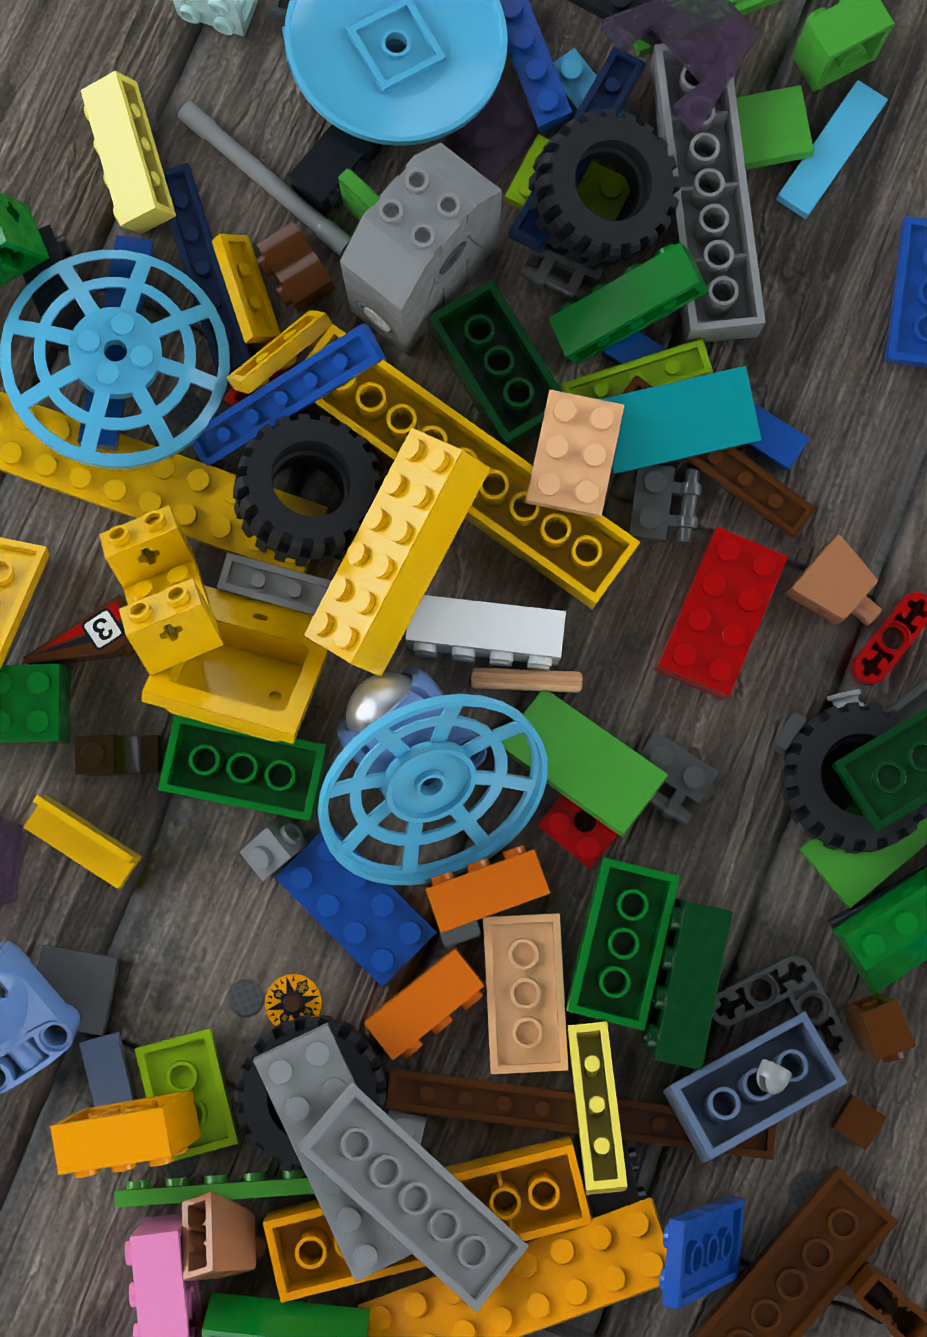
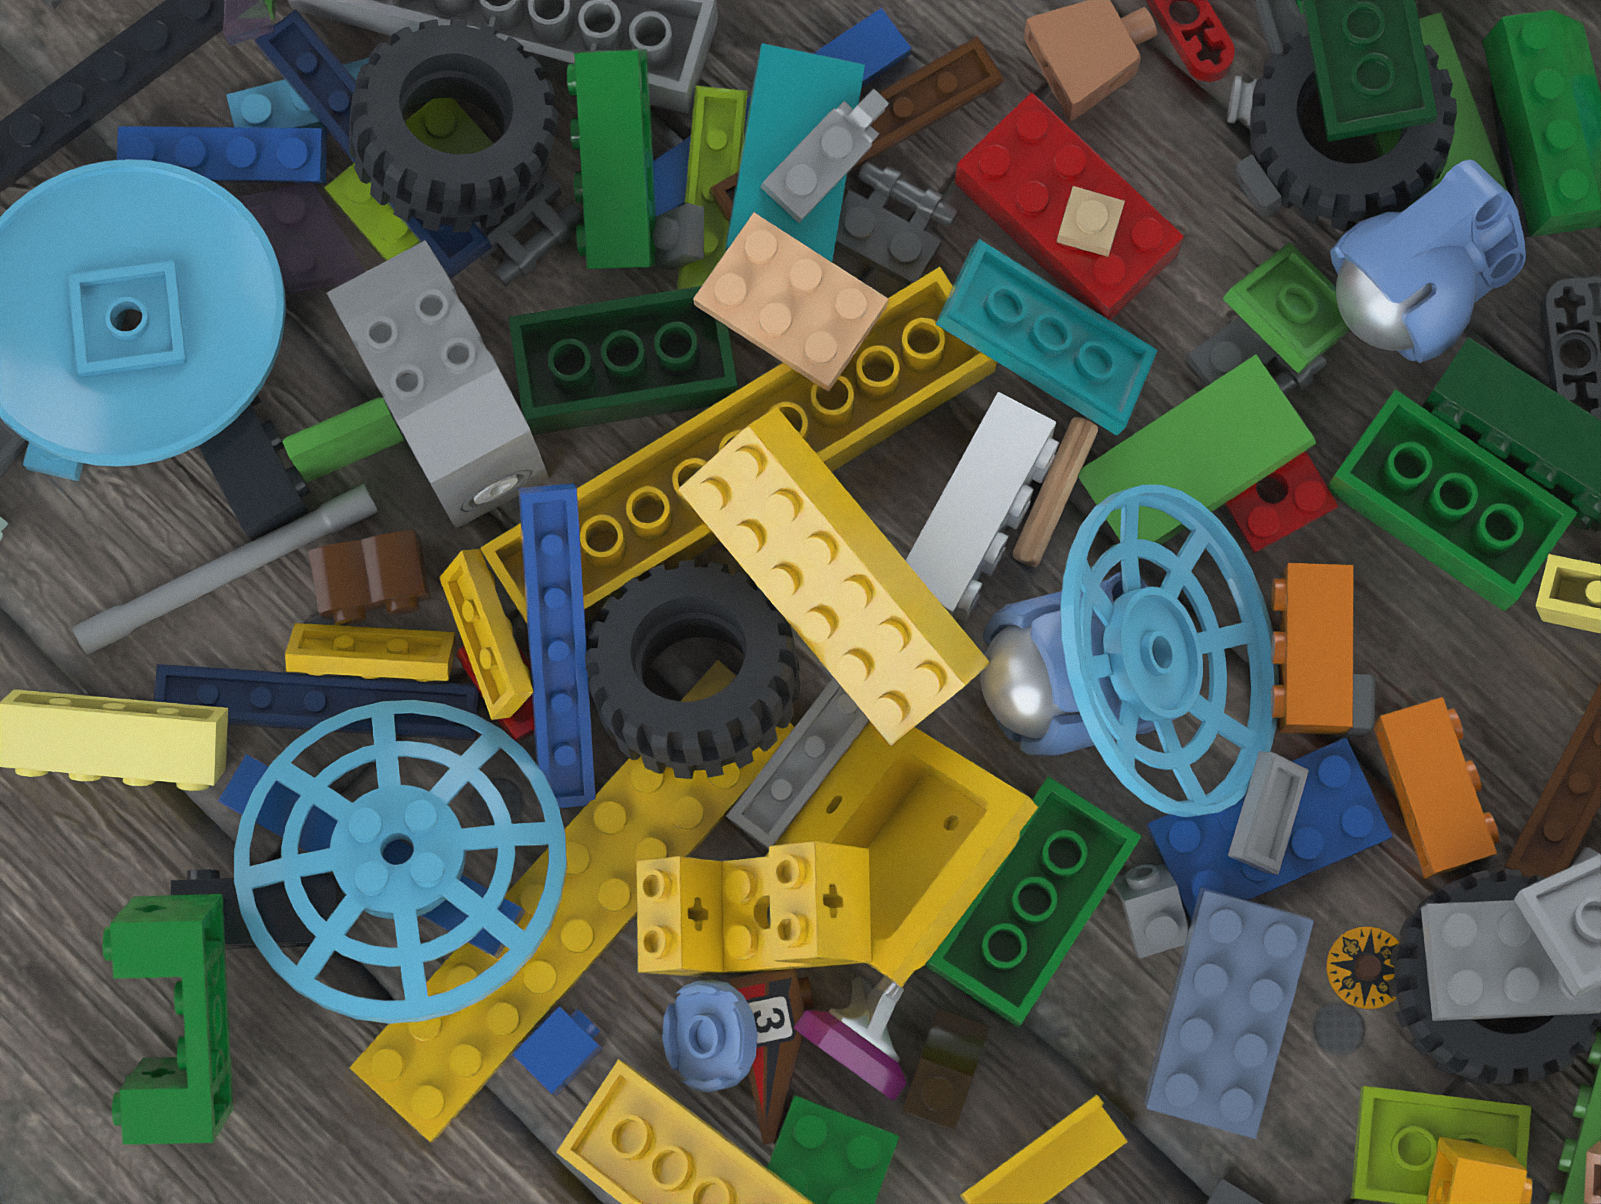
camera: 65 degrees left, 5 degrees down
light nougat plate [483,913,568,1074] -> none
none -> blue brick [512,1006,603,1096]
none -> dark grey plate [653,203,704,271]
none -> medium blue tile [662,979,758,1093]
none -> light grey hinge [760,89,889,223]
none -> piece [794,976,907,1101]
none -> teal tile [936,239,1158,436]
none -> tan plate [1057,186,1125,257]
none -> sand blue brick [1143,887,1314,1139]
none -> bright green tile [1223,242,1351,374]
none -> light grey tile [1228,751,1309,875]
none -> medium blue piece [1330,159,1526,363]

